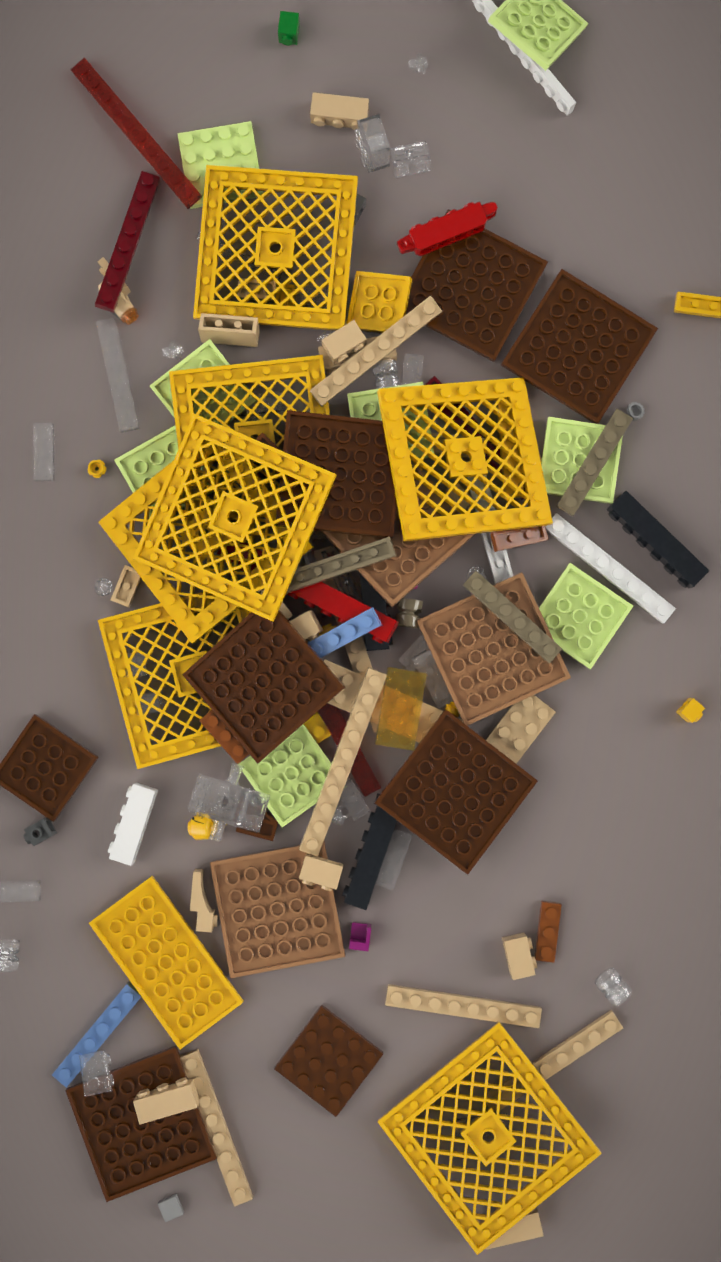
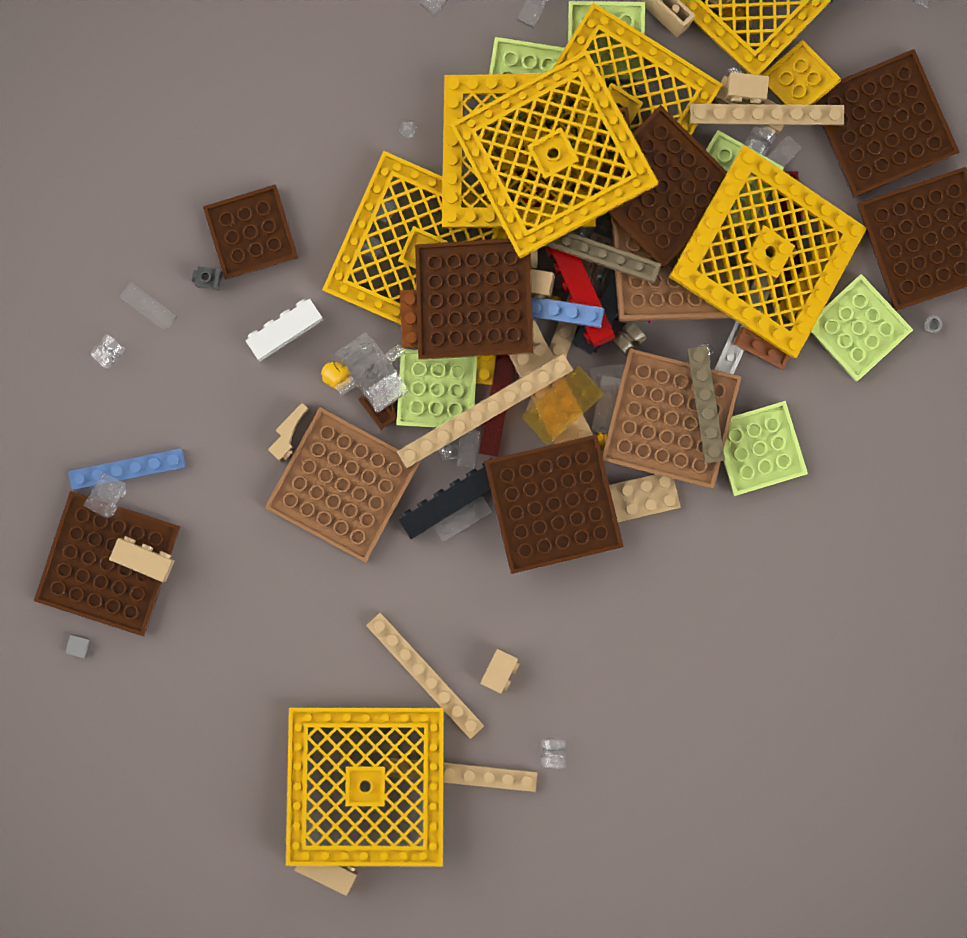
camera: 35 degrees right, 0 degrees up
yellow plate [88,460,106,478] -> none
yellow plate [89,875,244,1050] -> none
tan plate [111,565,141,608] -> none
tan plate [180,1049,253,1207] -> none
reddish brown plate [274,1005,383,1117] -> none
tan brick [299,853,343,891] -> none
magenta panel [349,922,371,951] -> none
red hinge [397,202,498,257] -> none
dark orange plate [535,901,562,963] -> none
white plate [545,513,676,624] -> none
dark tan plate [556,409,633,516] -> none
black brick [607,491,710,589] -> none
yellow plate [676,698,705,723] -> none

